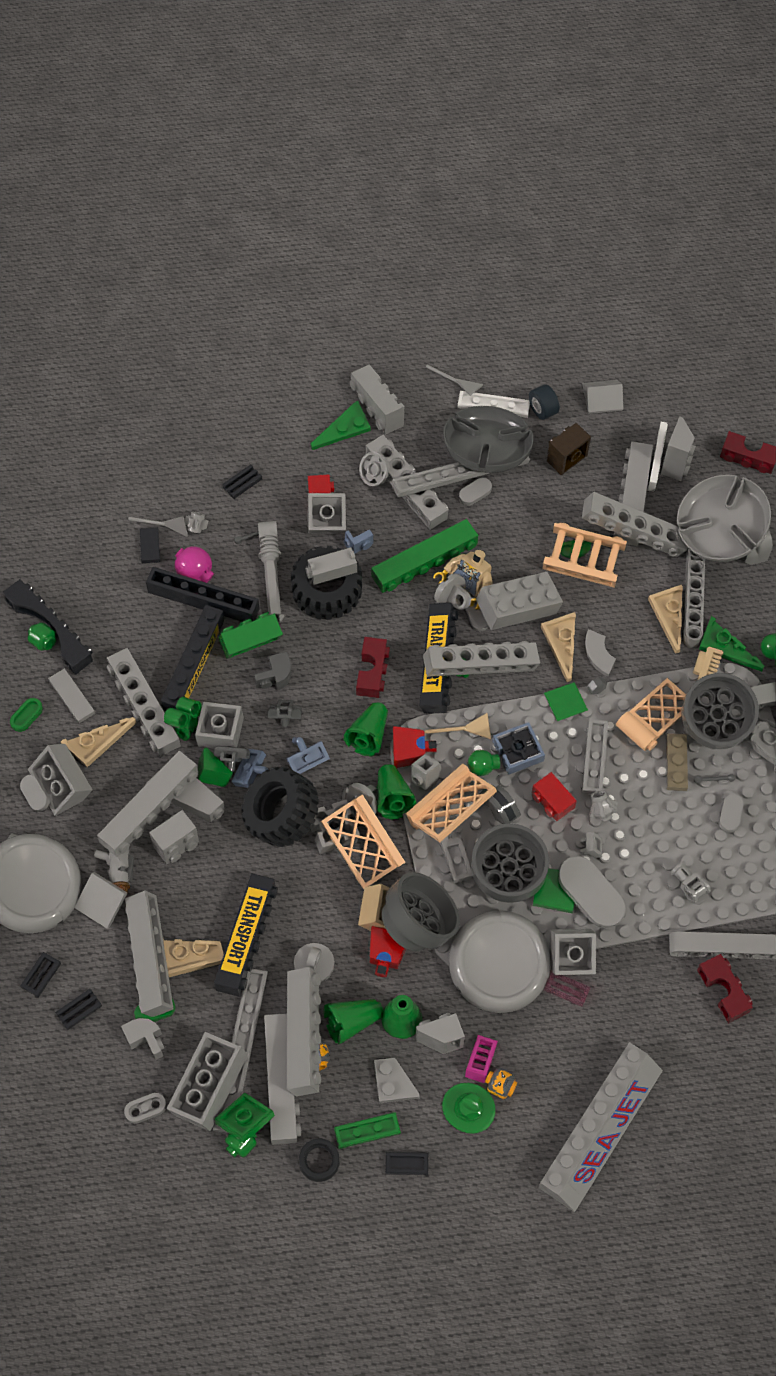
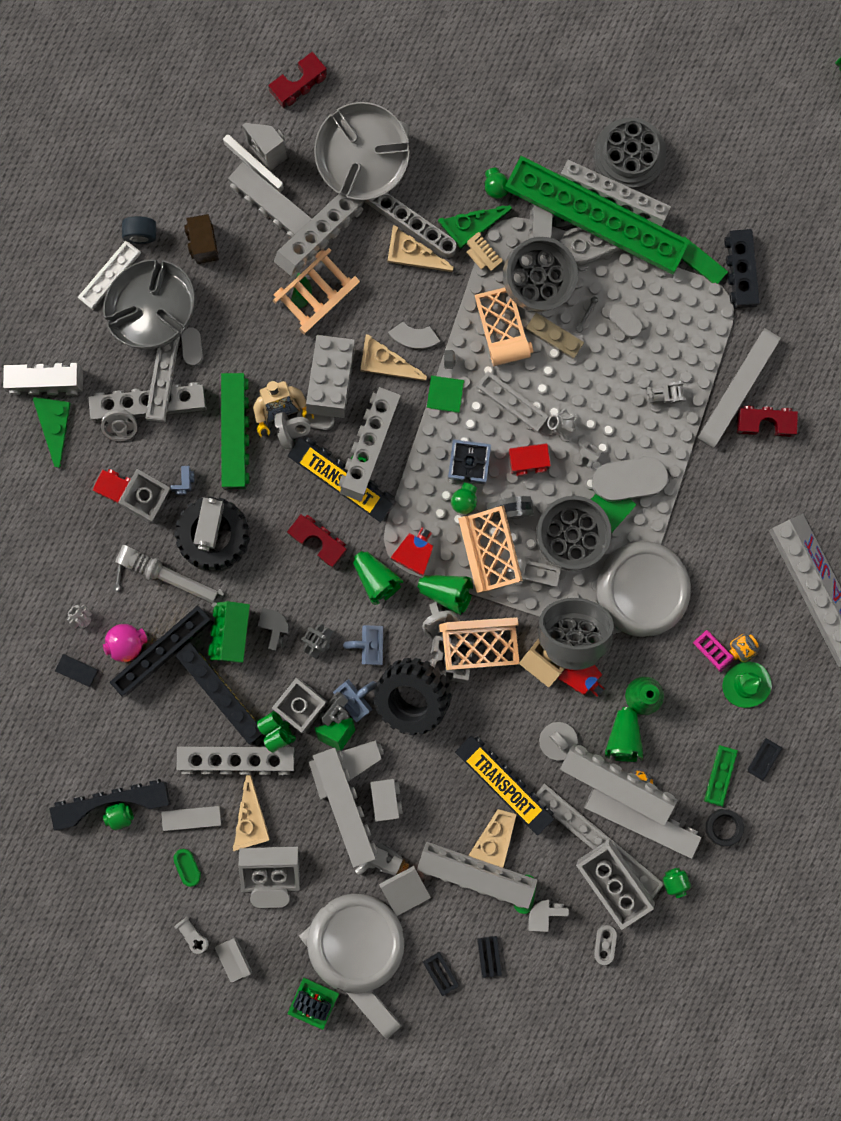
camera: 60 degrees left, 20 degrees up
light grey piece [128,516,188,537] -> none
green tile [214,1092,275,1143] -> none
black tile [222,464,262,499] -> none
light grey wing [374,1058,420,1103] -> none
light grey brick [411,754,441,790] -> none
light grey slope [416,1013,465,1054] -> none
tan piece [424,713,491,739] -> none
light grey piece [426,365,483,396] -> none
clear pink tile [544,972,591,1007] -> none
light grey brick [551,929,596,975] -> none
light grey slope [582,380,623,414] -> none

